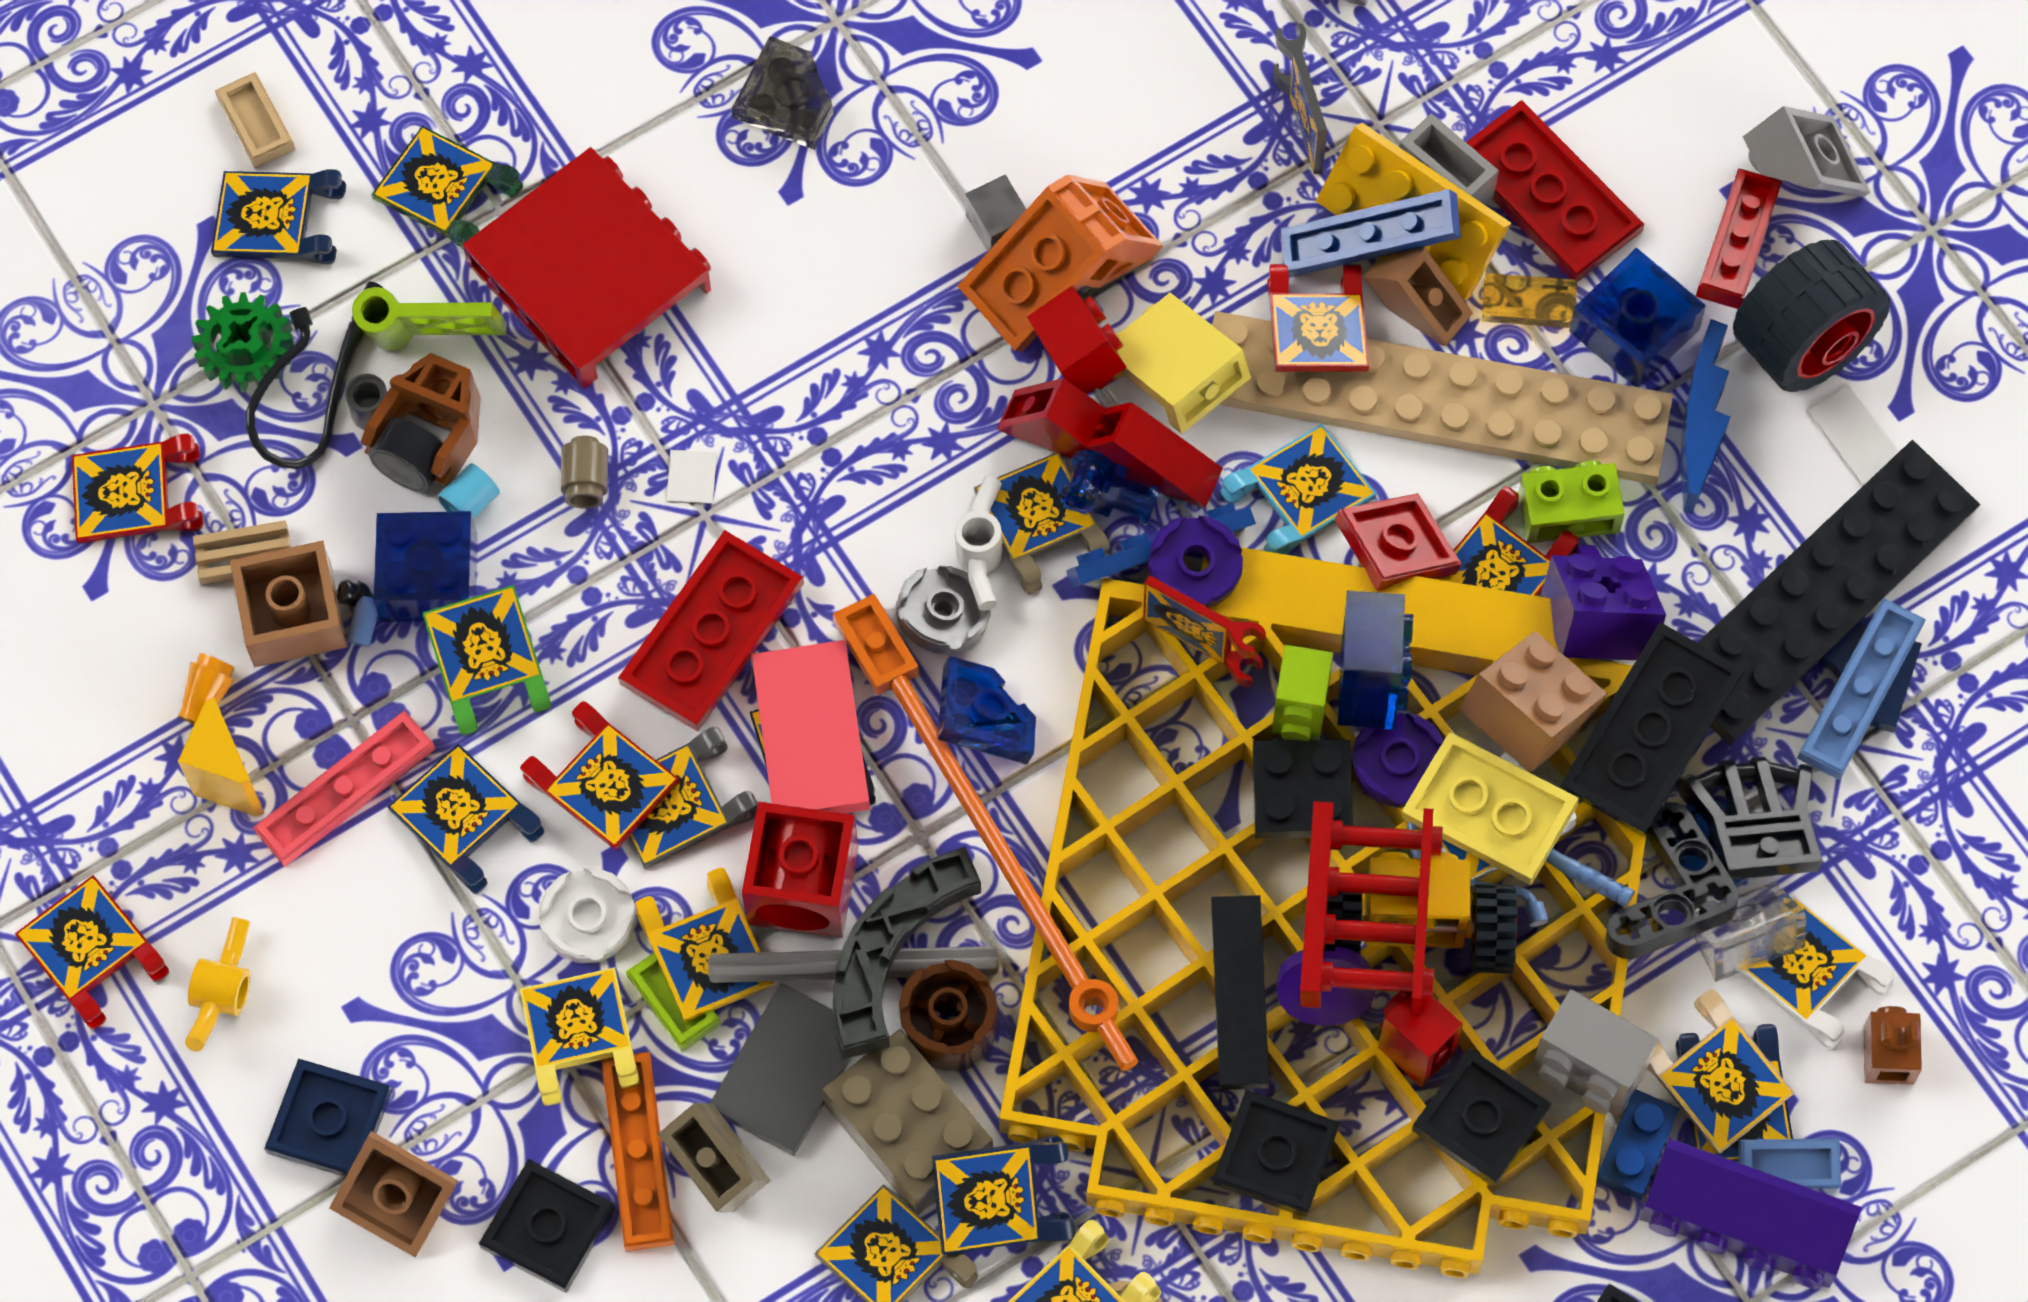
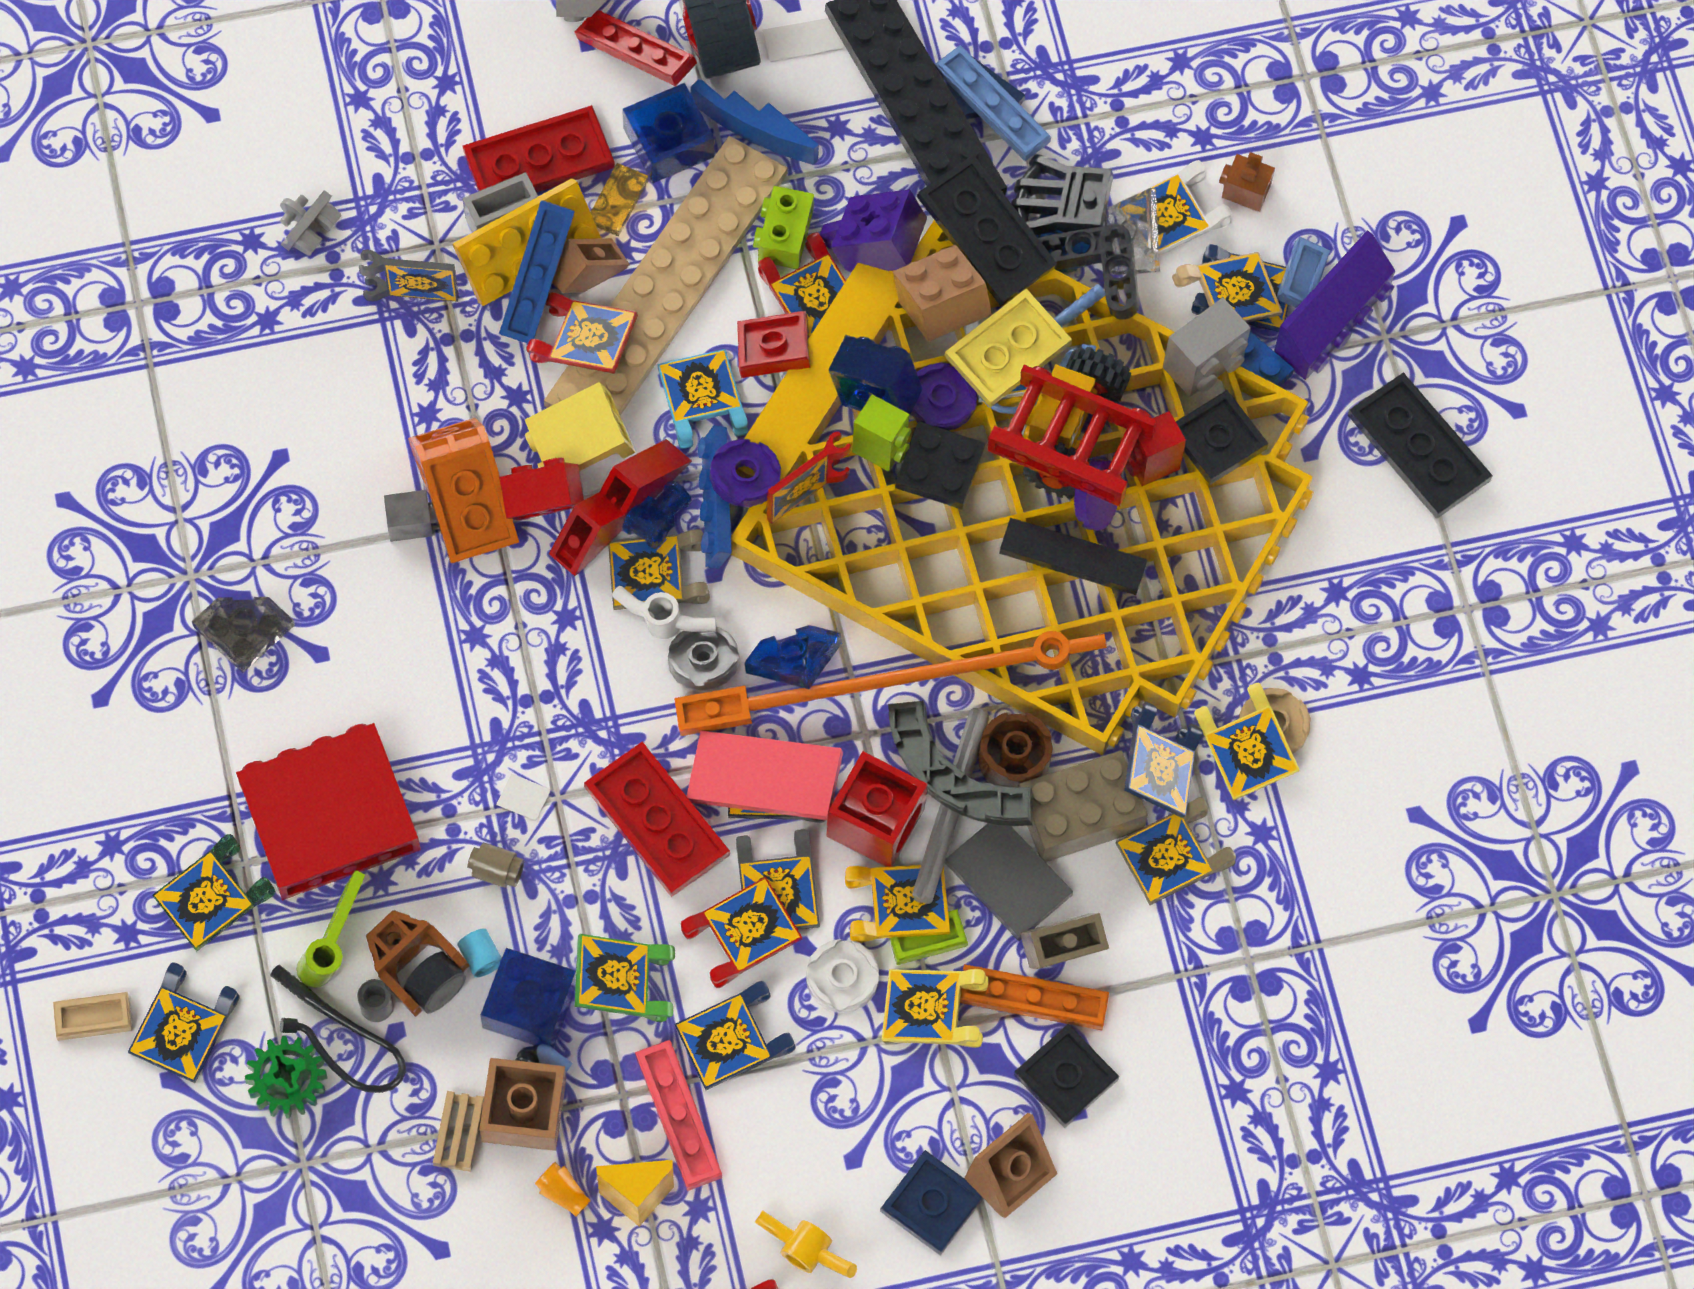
camera: 75 degrees left, 0 degrees up
flag [72,433,204,544] -> none
black tile [1212,1090,1340,1218] -> none

